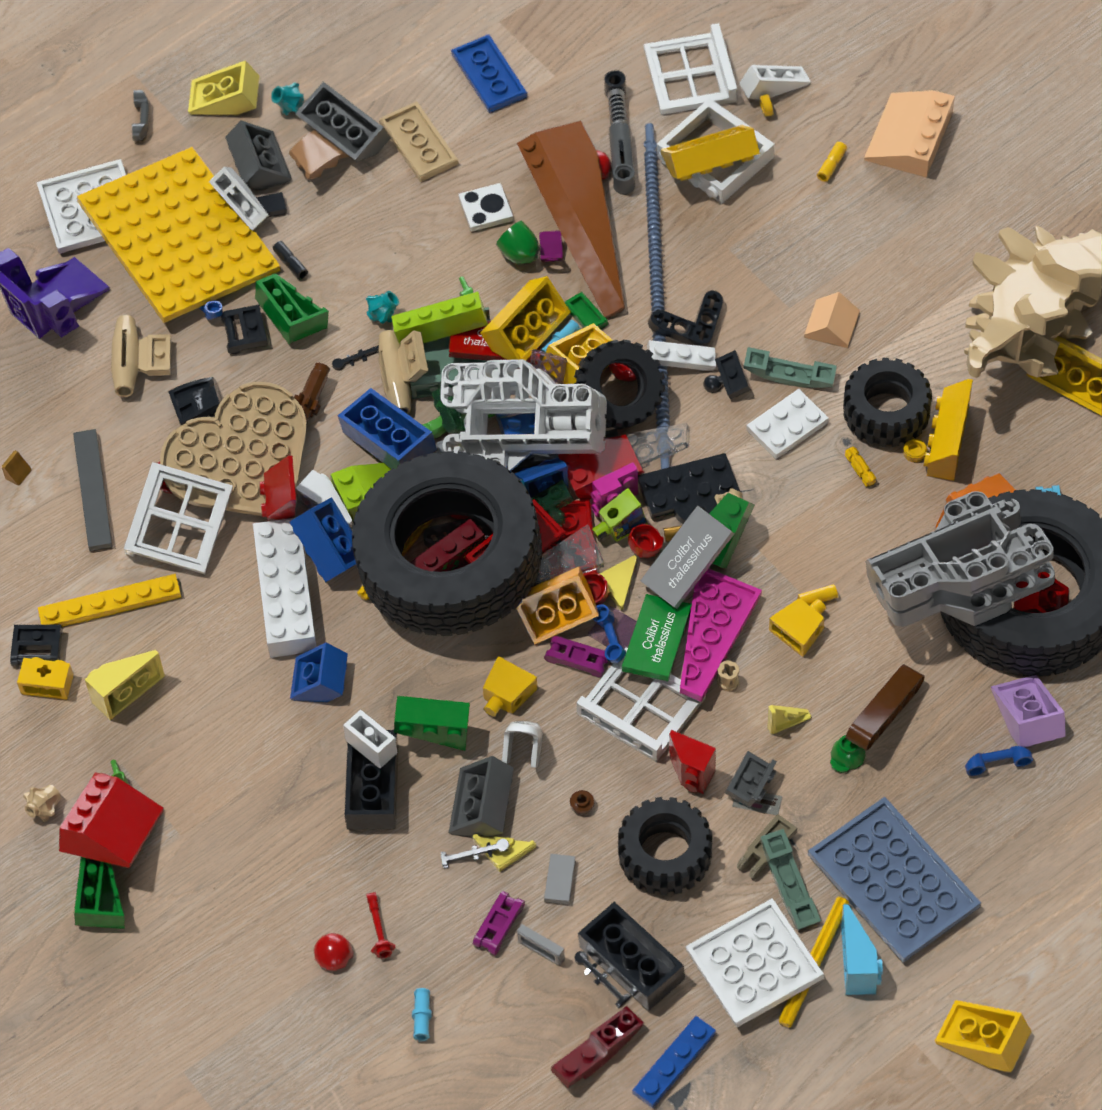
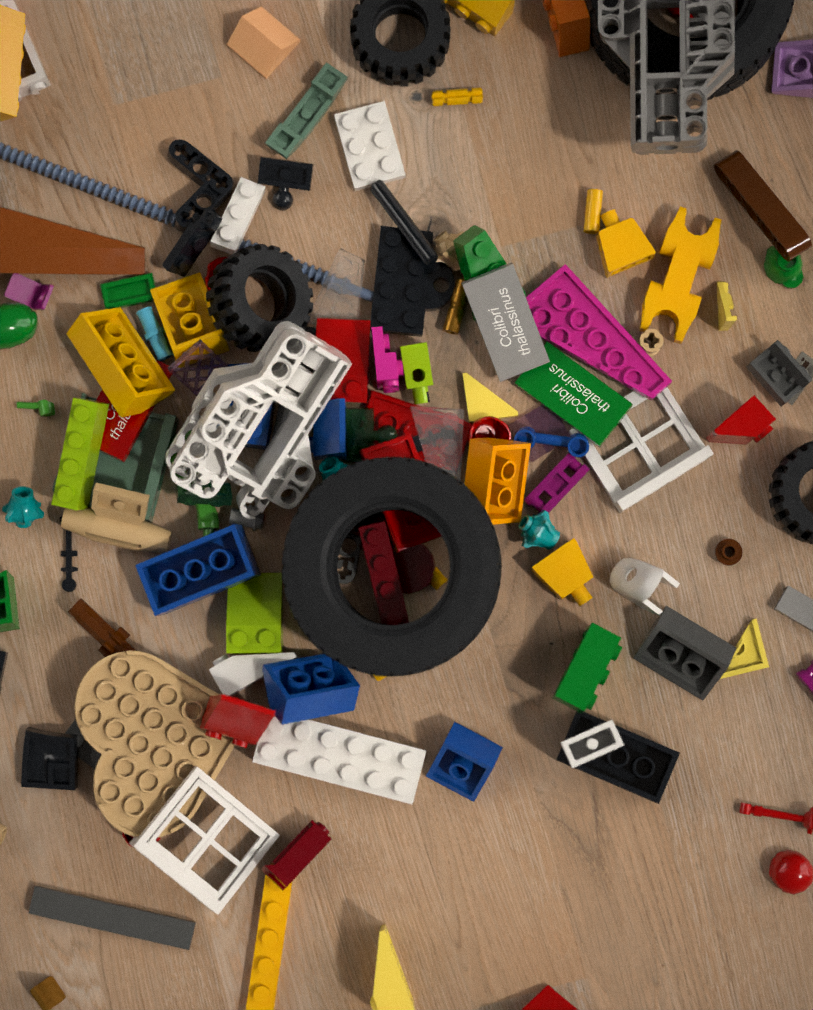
camera: 70 degrees left, 25 degrees up
piece [441,839,510,869] -> none
red hair [628,524,664,559] -> none
yellow tile [903,439,927,463] -> none
none -> black hinge [163,208,222,277]
none -> dark red window [261,820,332,891]
none -> black axle [371,180,438,266]
none -> teal rock [519,509,560,550]
none -> yellow piece [639,206,722,344]

